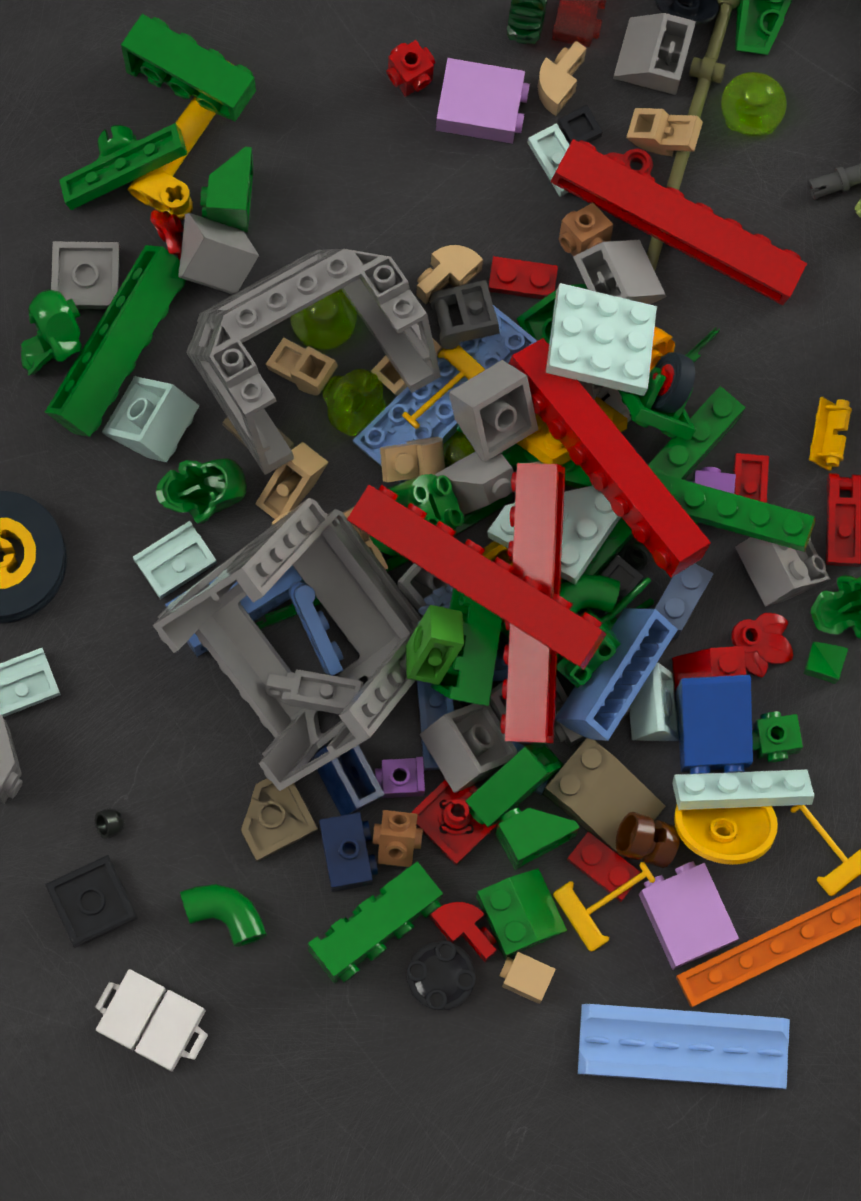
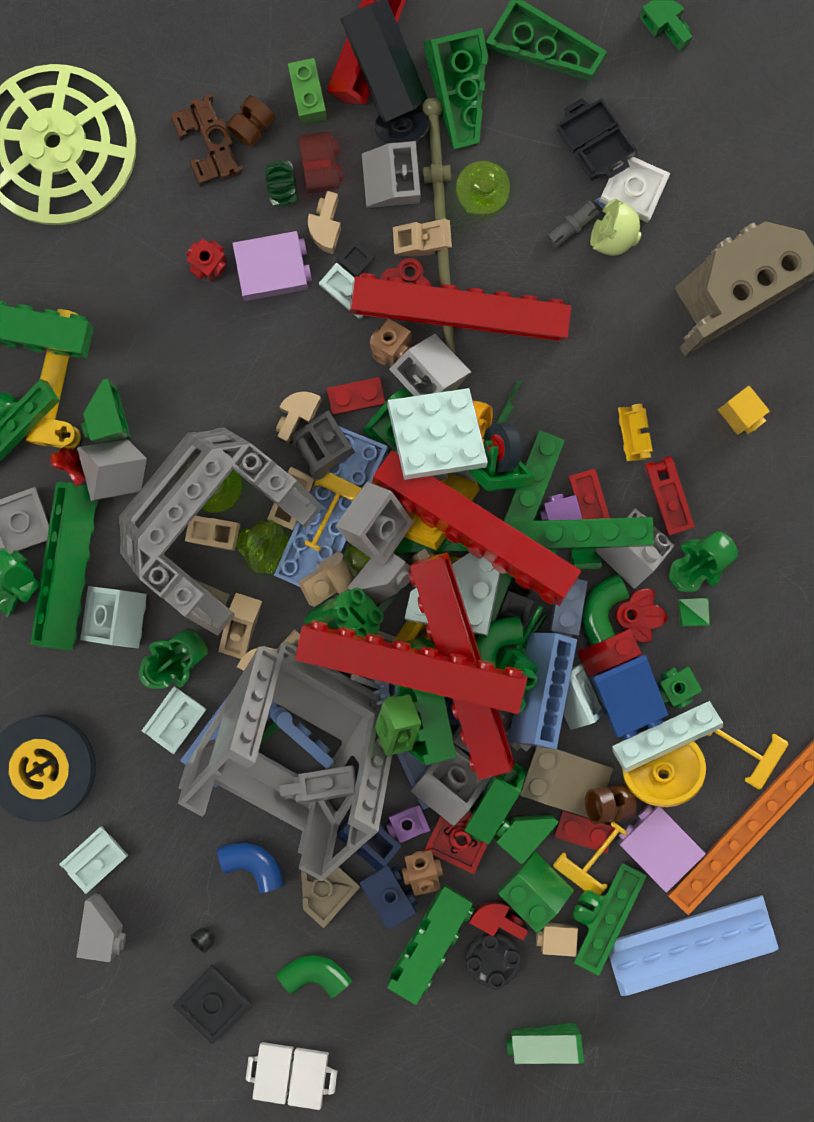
camera: 20 degrees left, 10 degrees up
none -> blue cylinder [217,842,286,893]
none -> slope [506,1023,584,1064]
none -> green slope [571,549,602,570]
none -> green plate [573,863,647,976]
none -> green cylinder [581,573,629,646]

